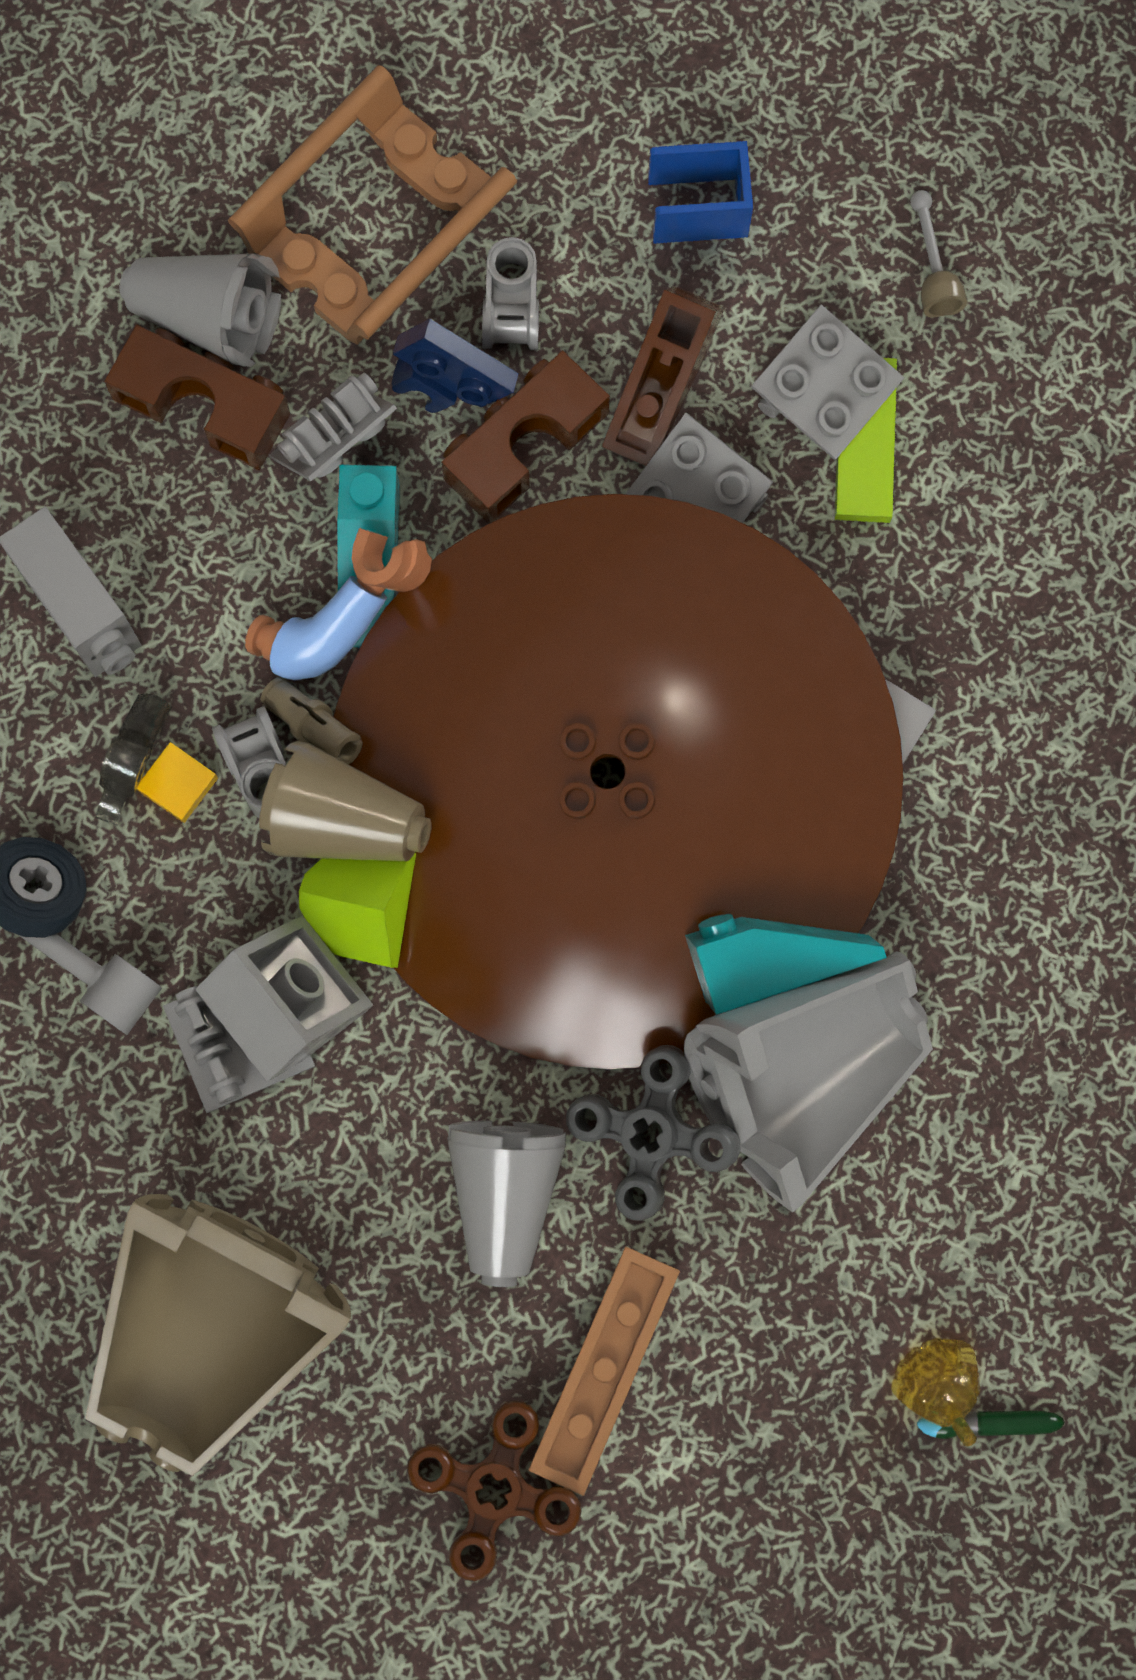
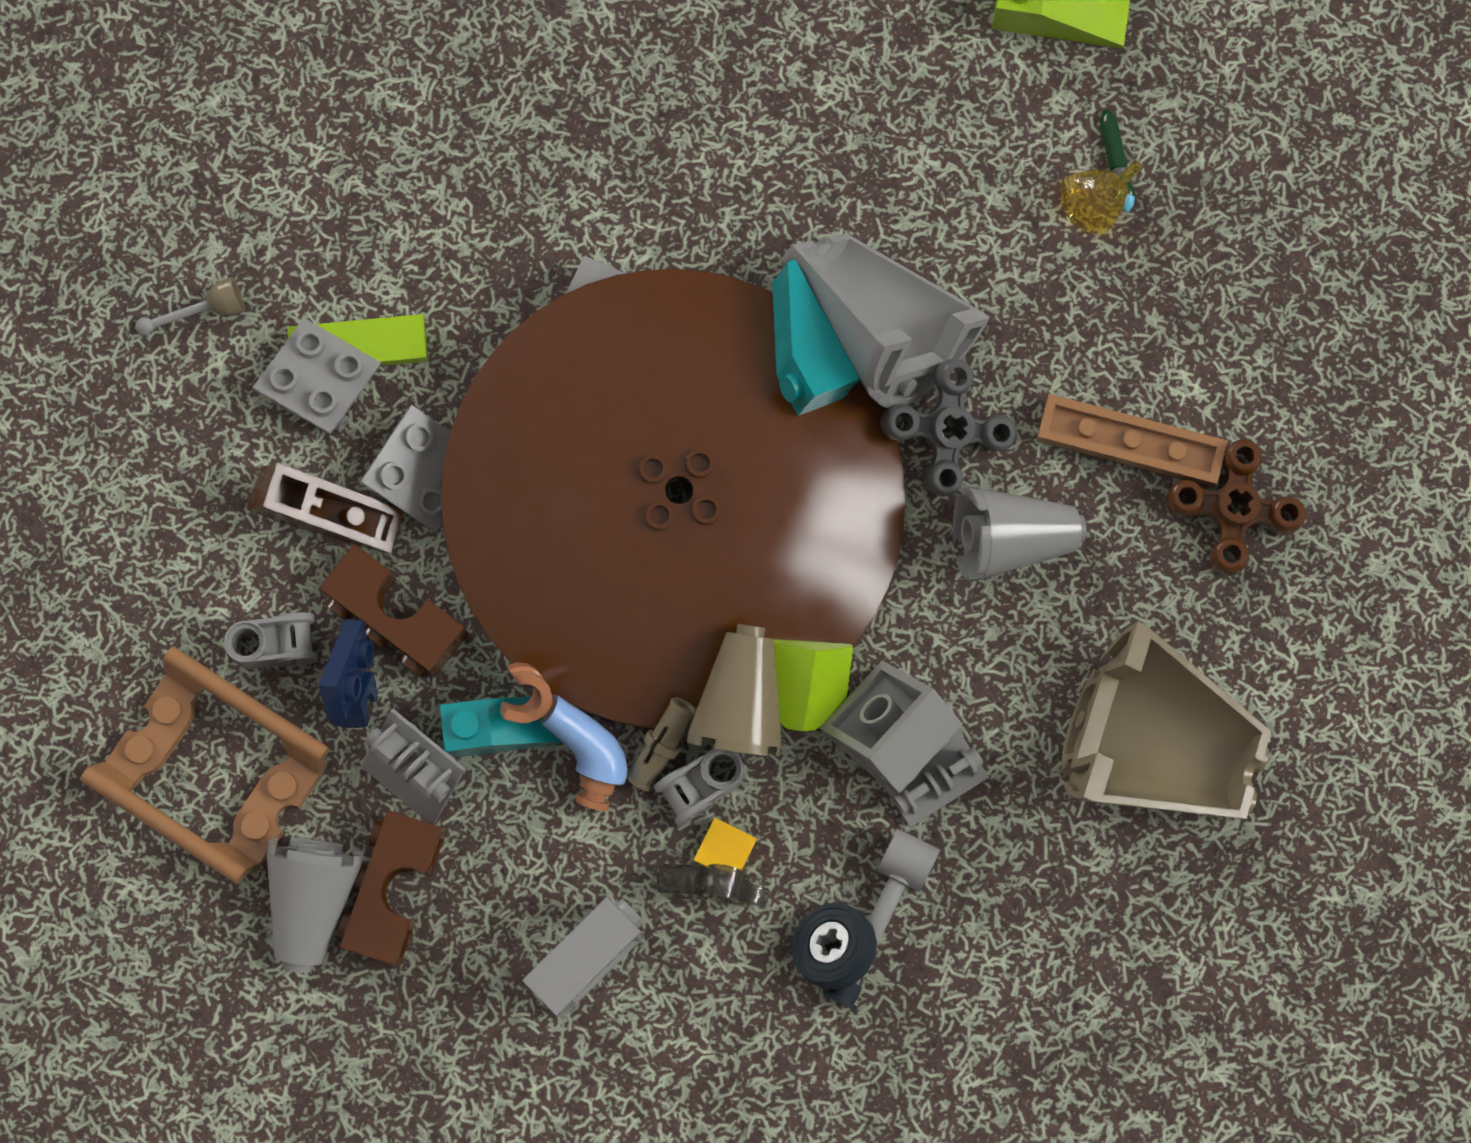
camera: 95 degrees left, 0 degrees up
blue piece [648,141,753,244] -> none

